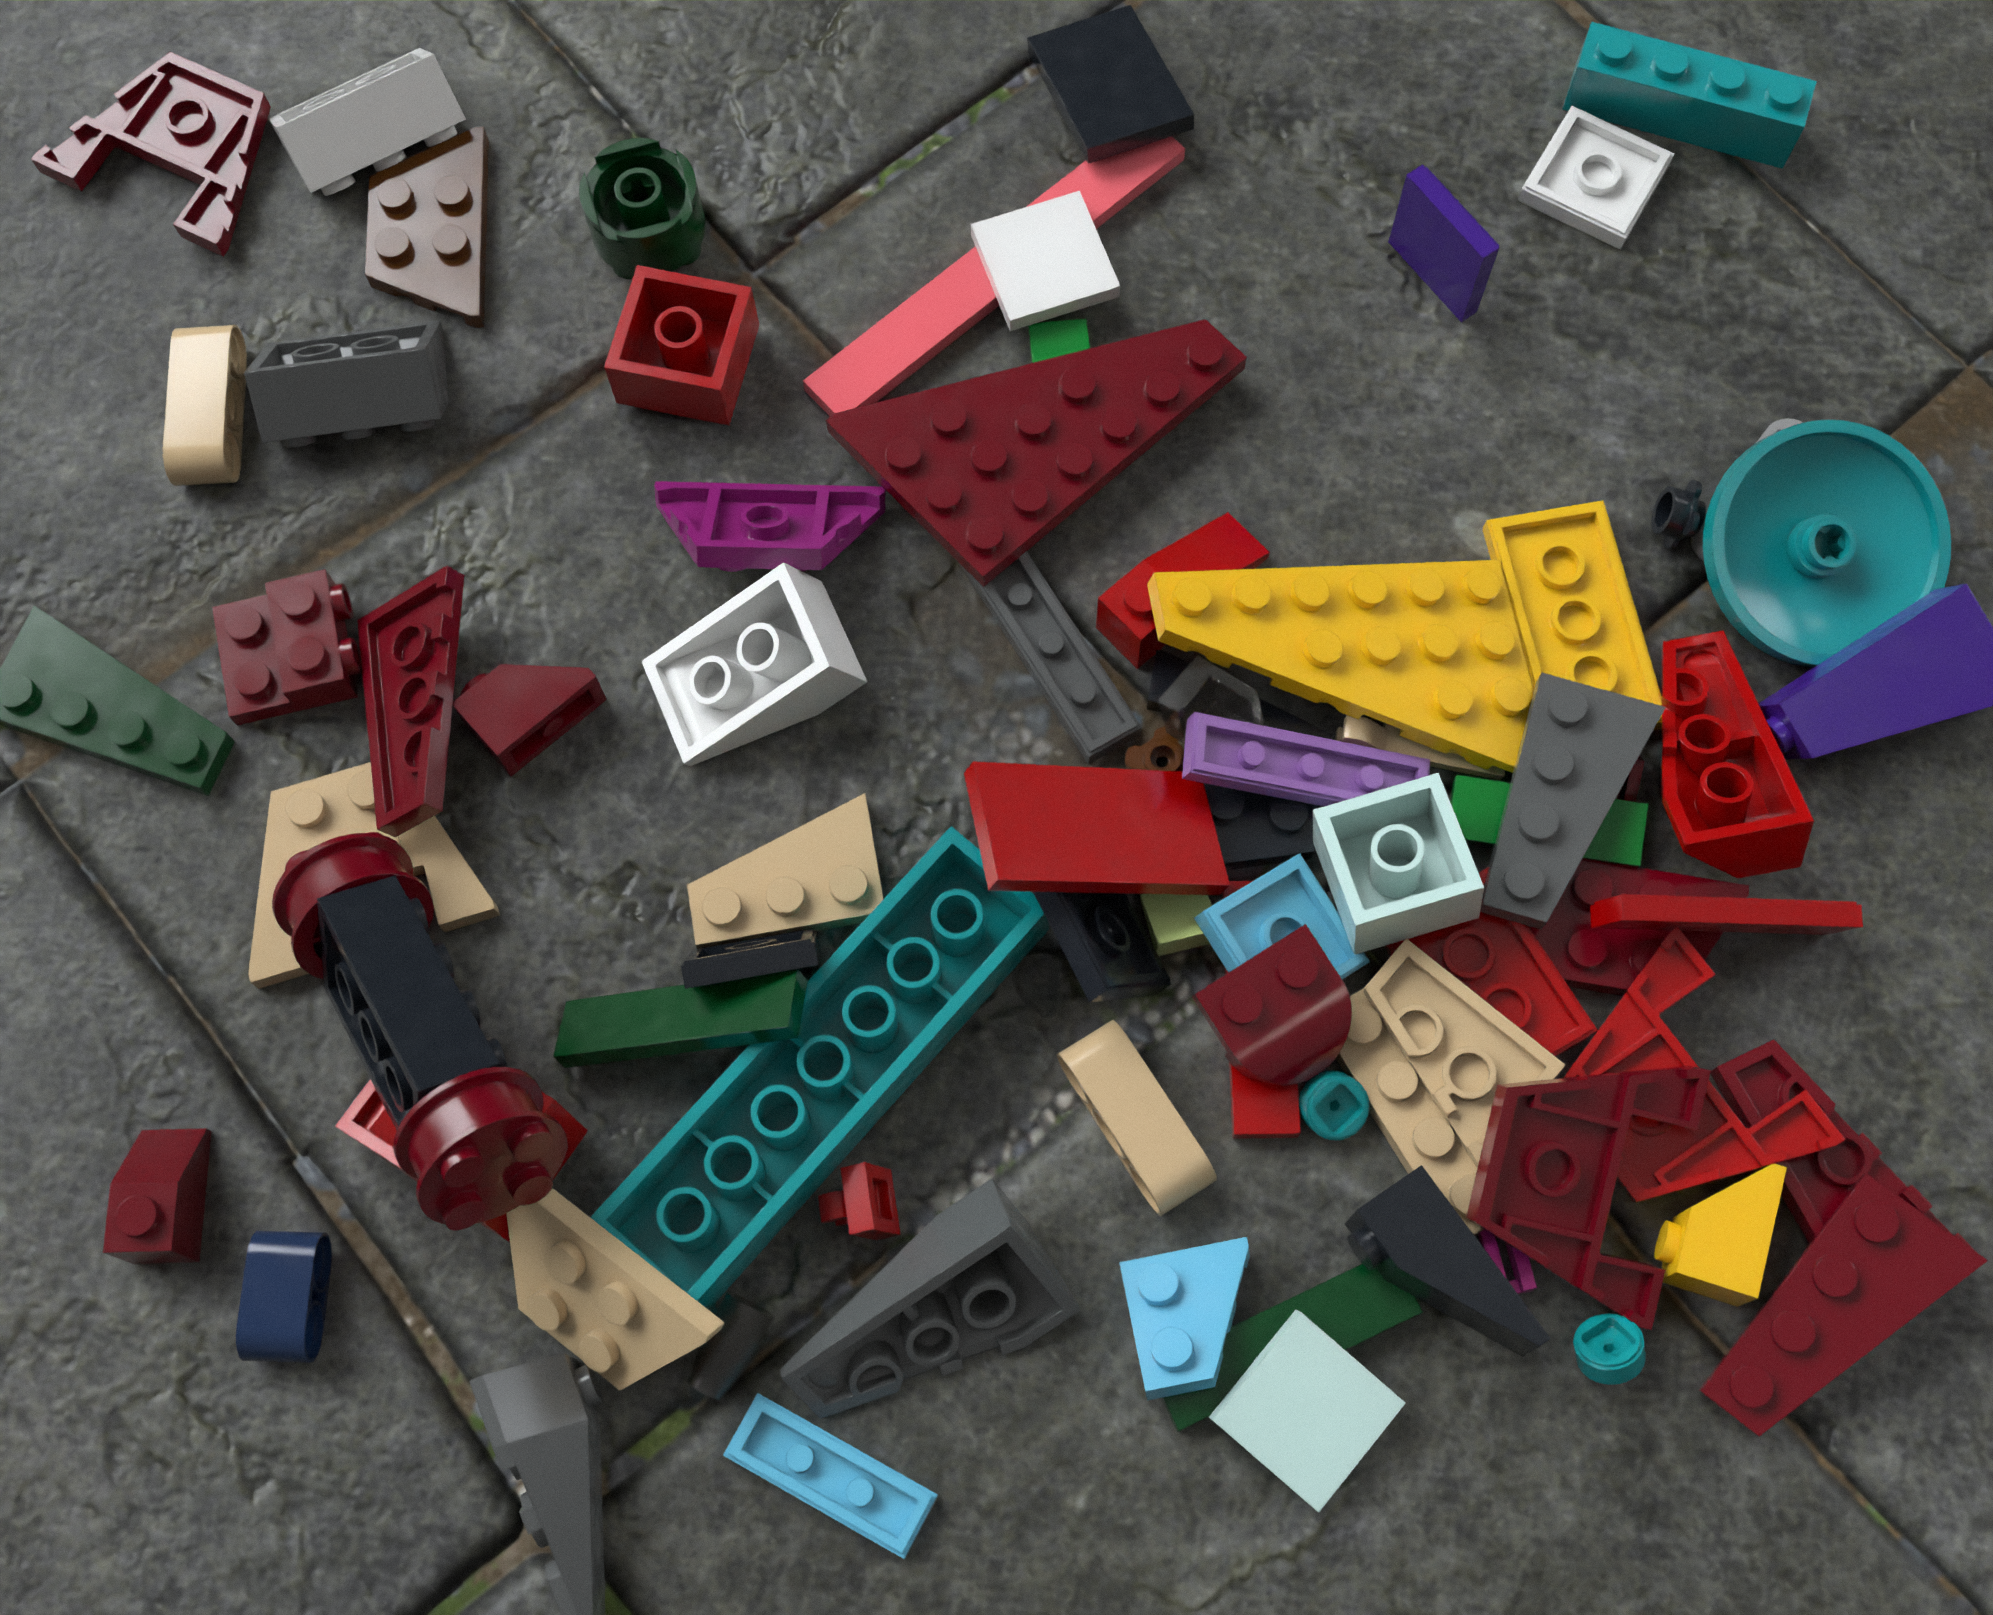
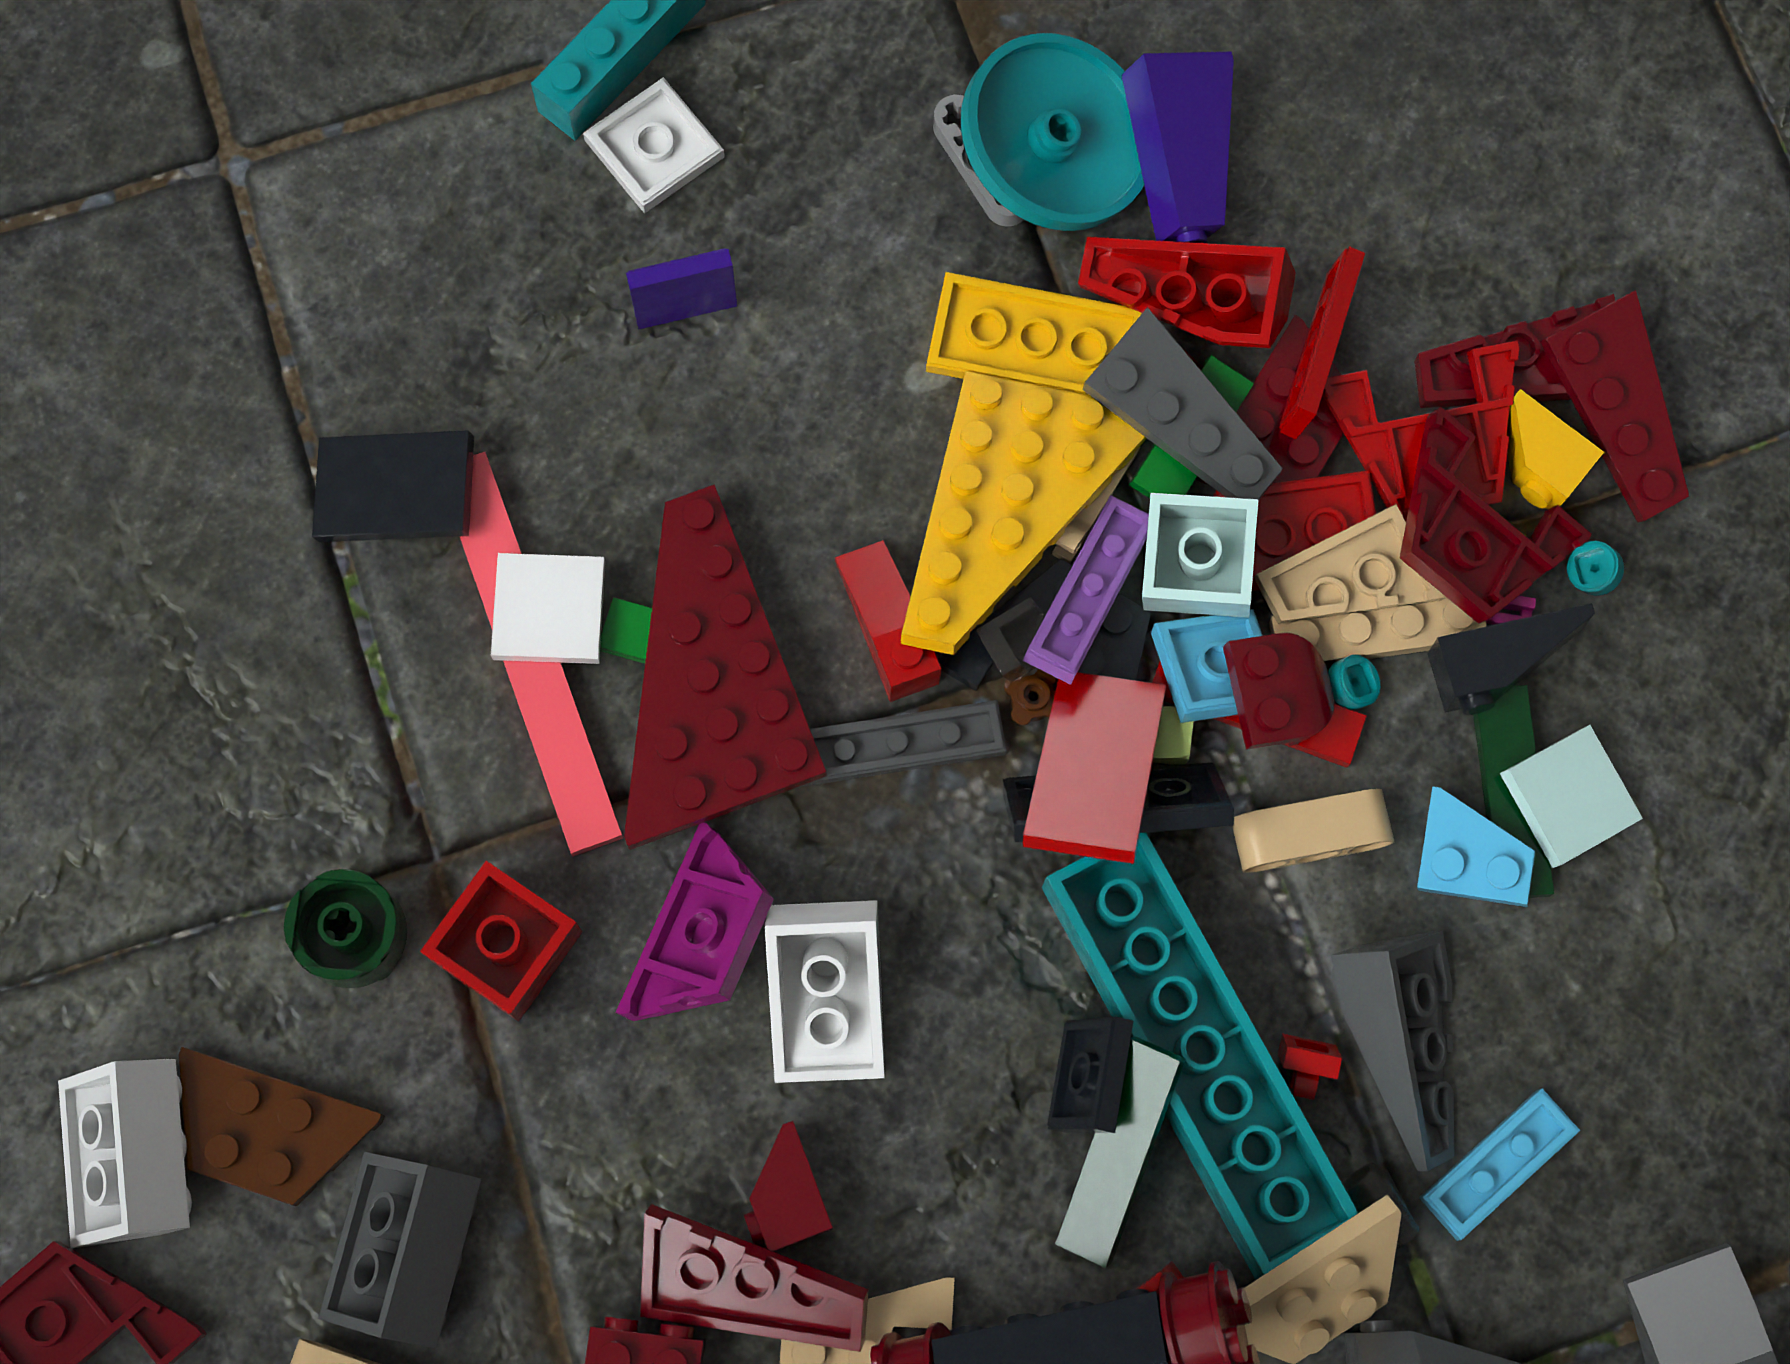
camera: 75 degrees left, 5 degrees up
tan wing [687,793,884,948] -> none
black plate [1651,480,1706,550] -> none

